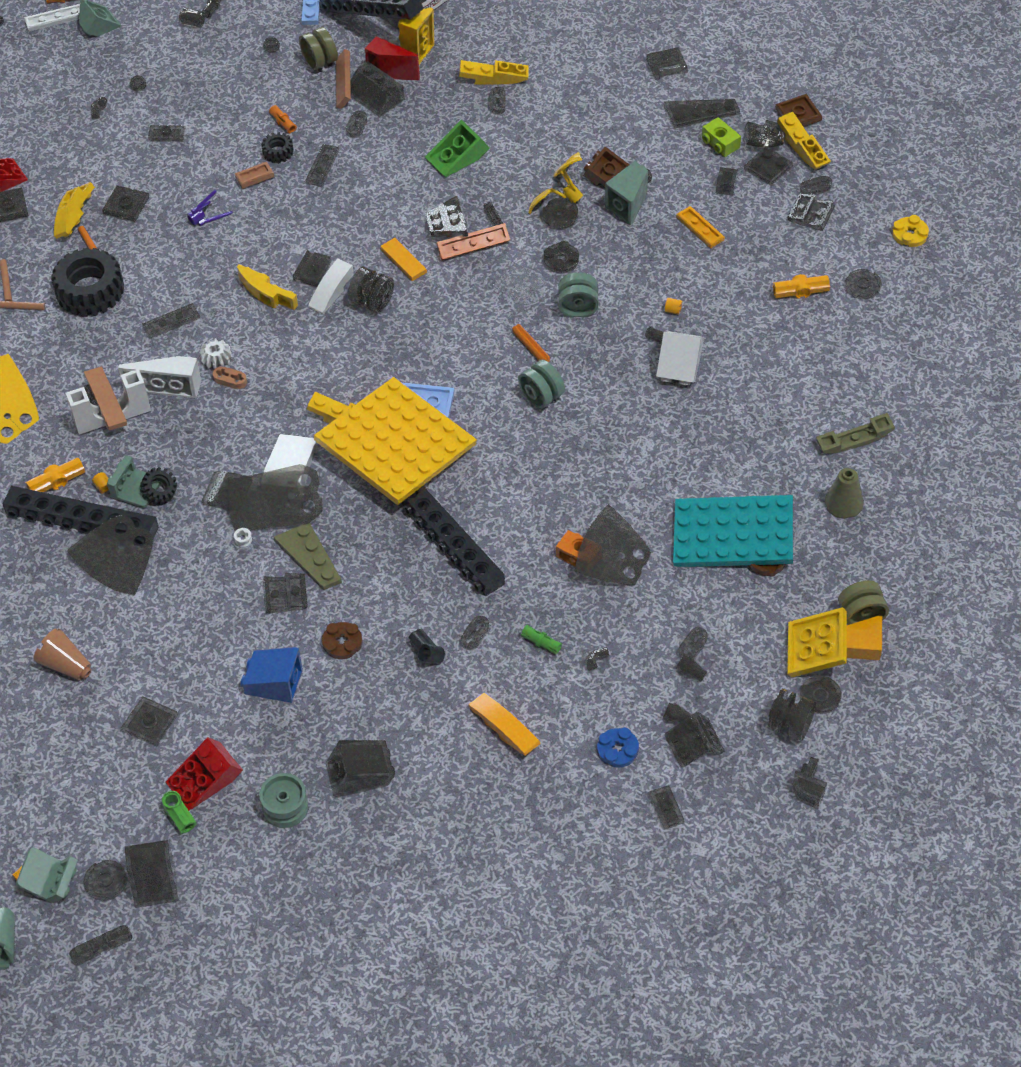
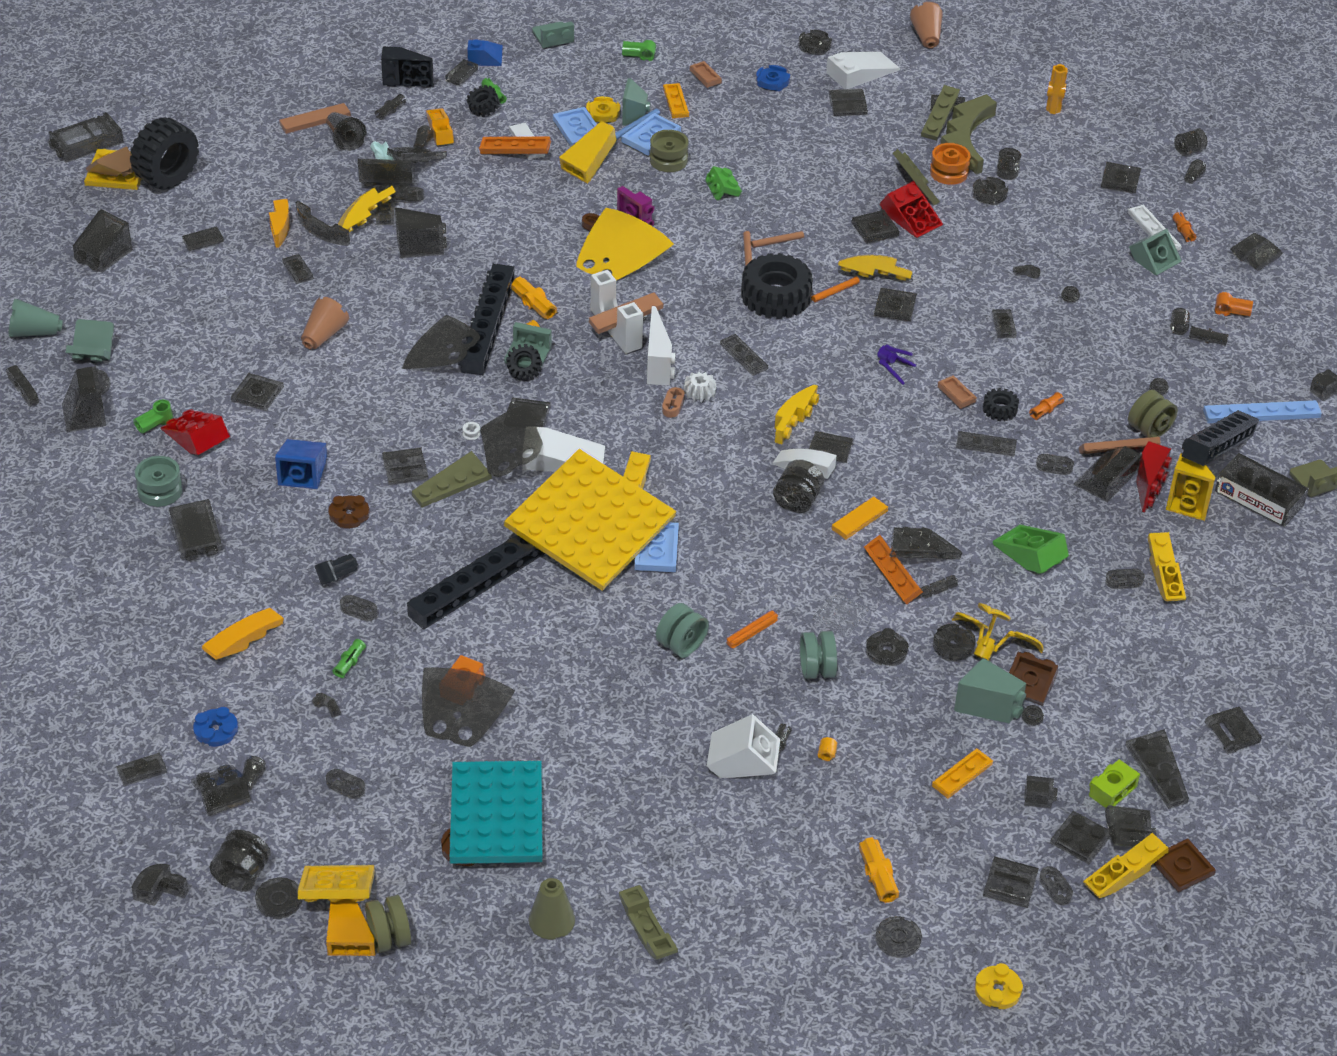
camera: 80 degrees right, 10 degrees down
clear smoke cone [676,655,707,682] -> none

